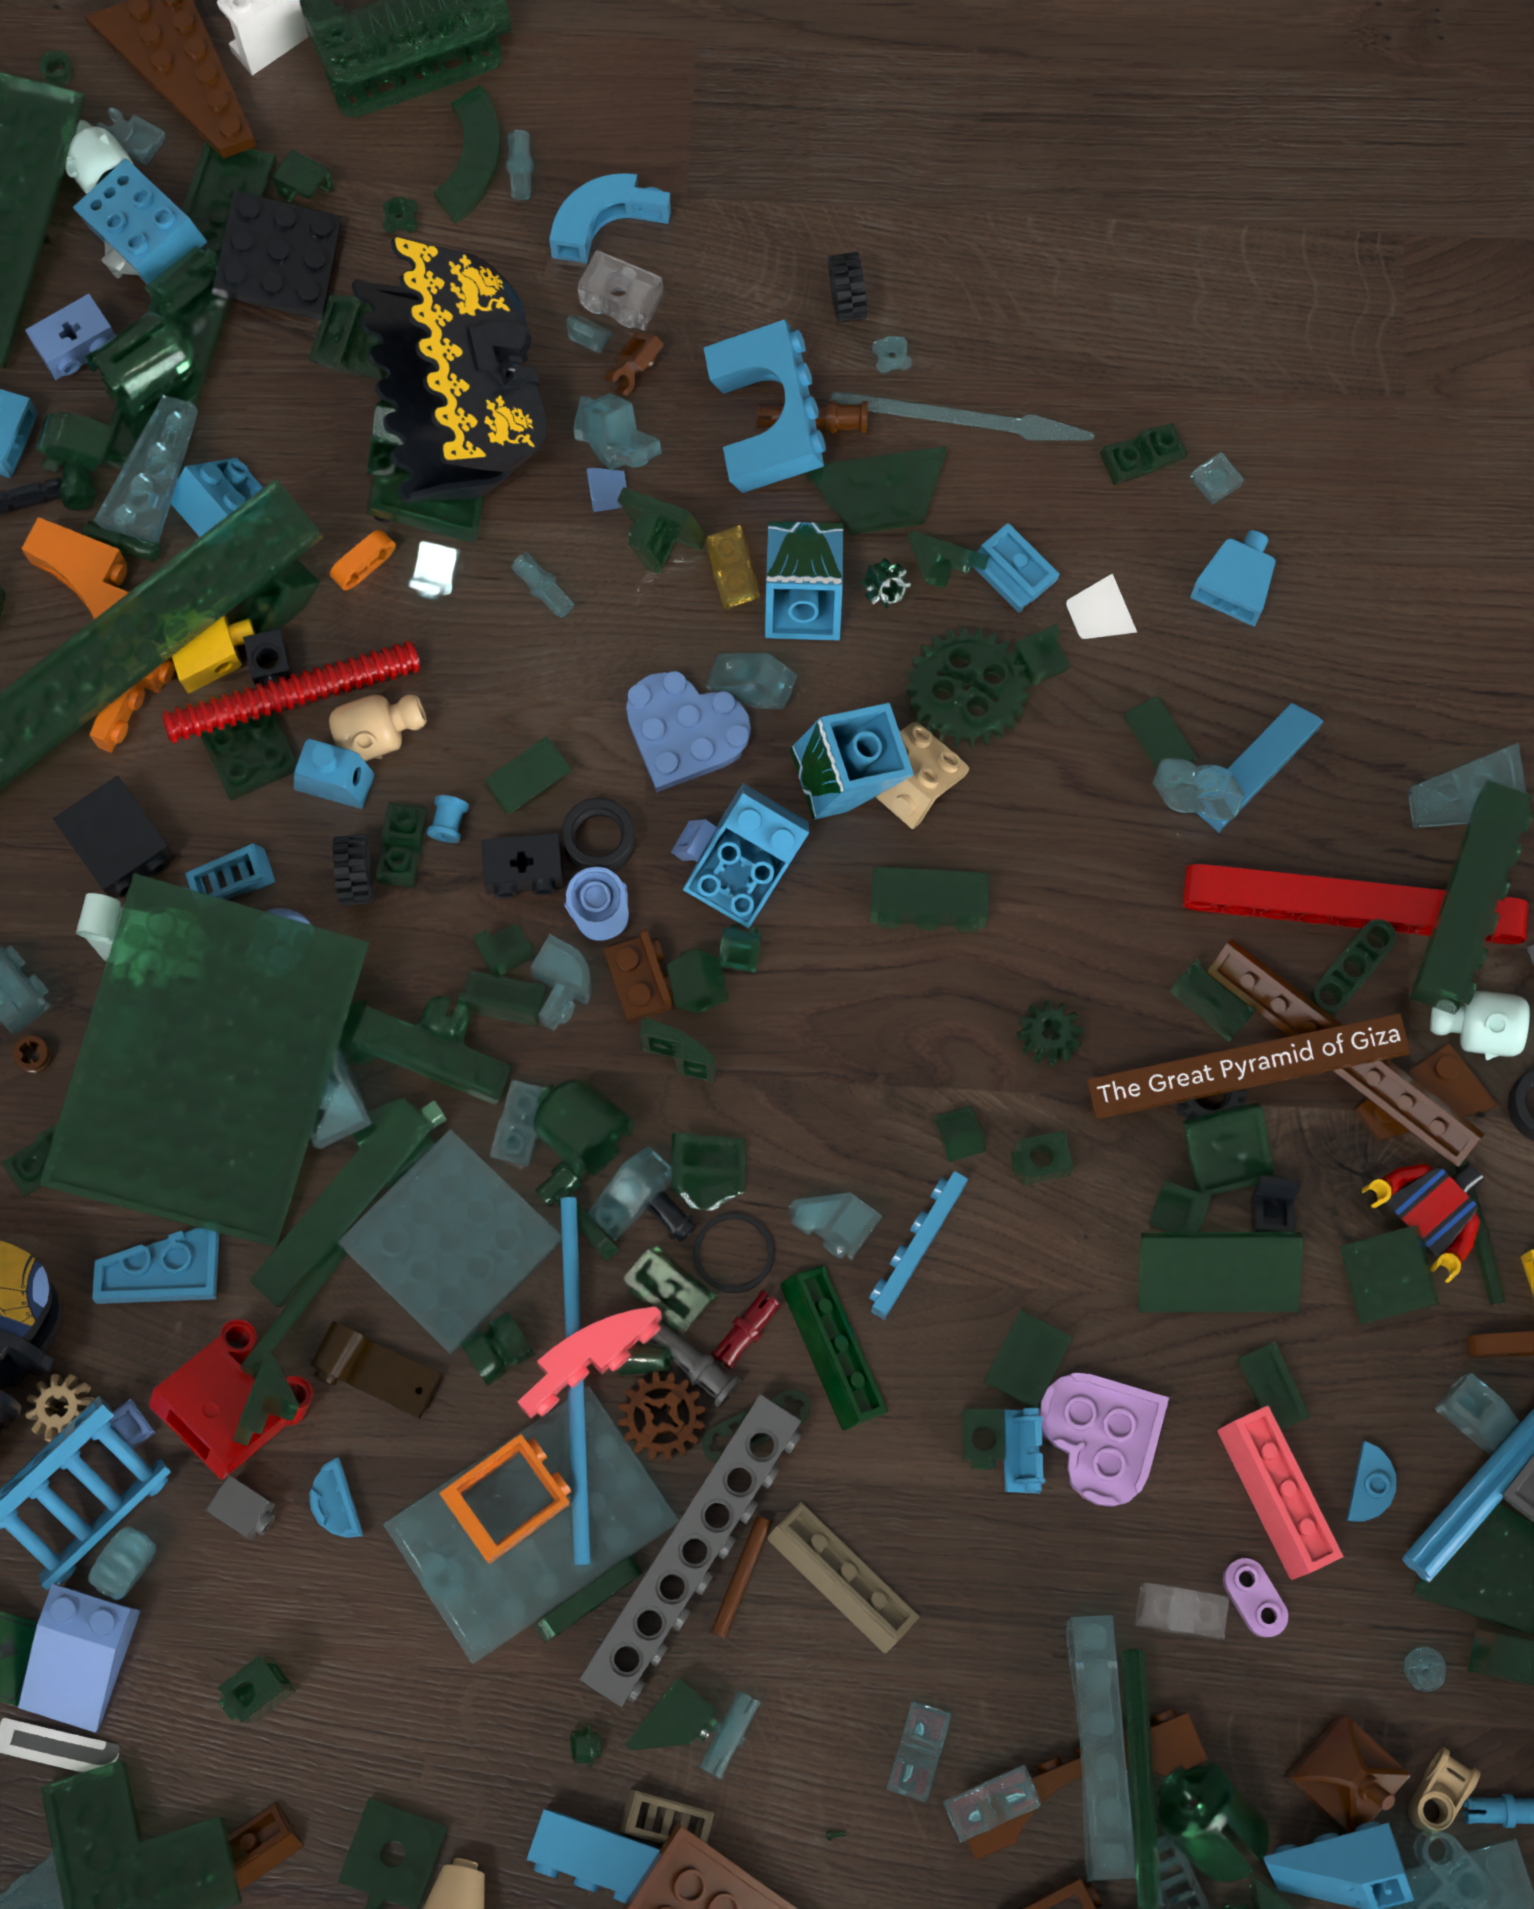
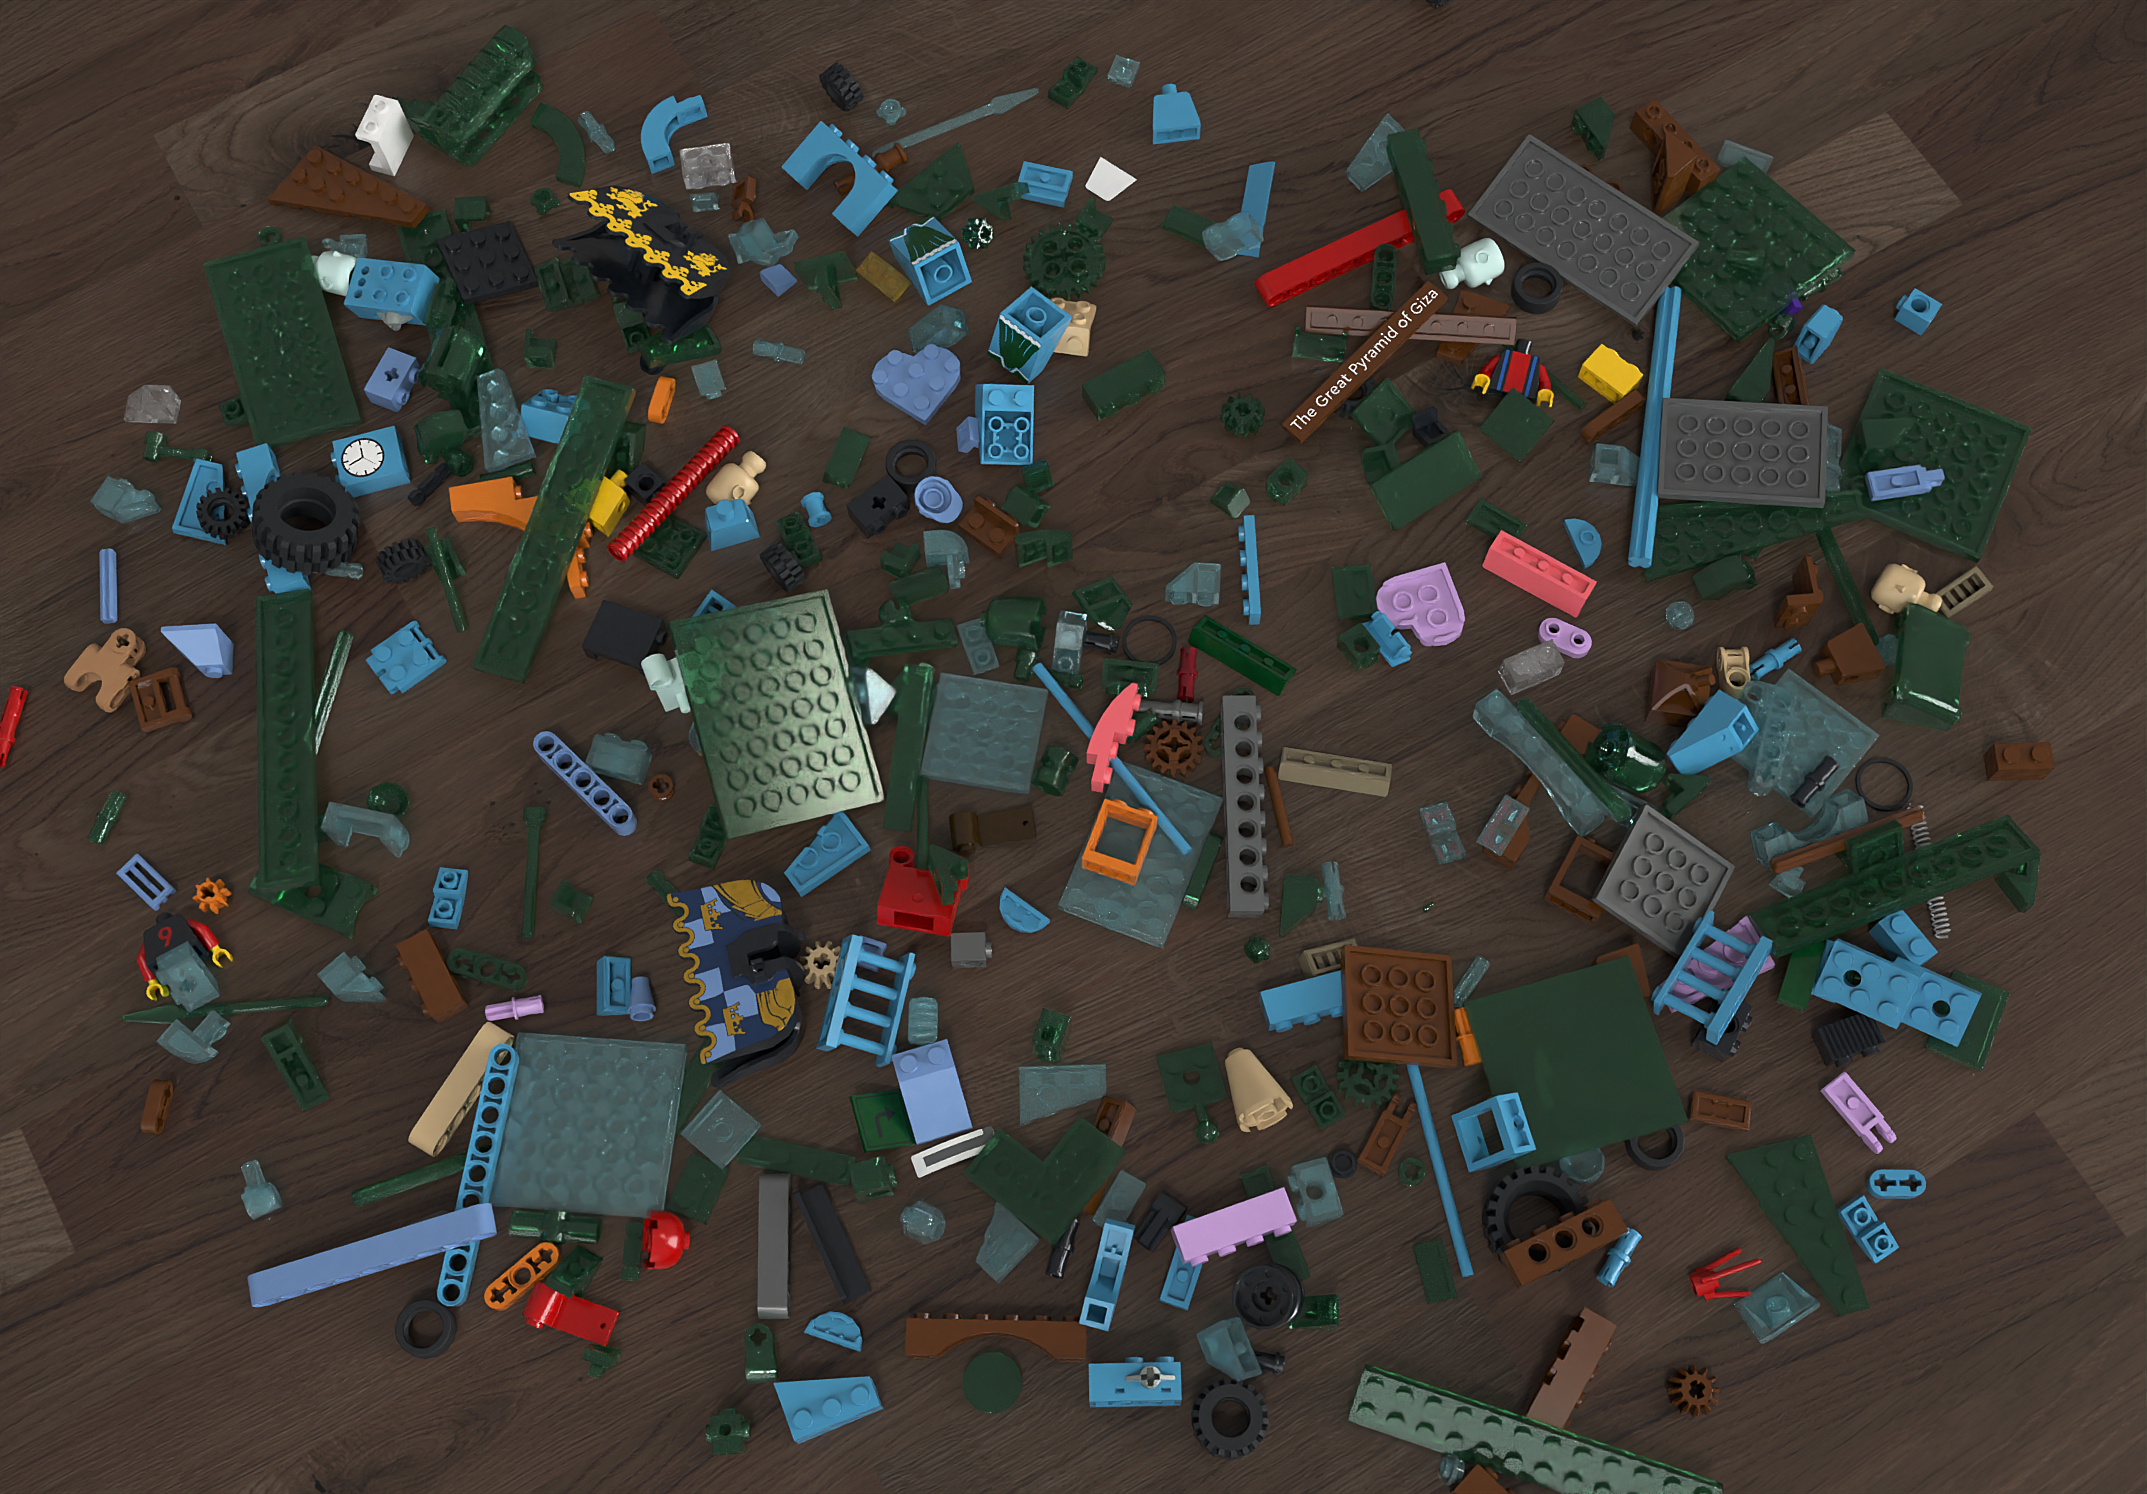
camera: 30 degrees left, 5 degrees down
none -> clear green panel [523,329,557,369]
none -> clear light blue wing [1019,1064,1106,1126]

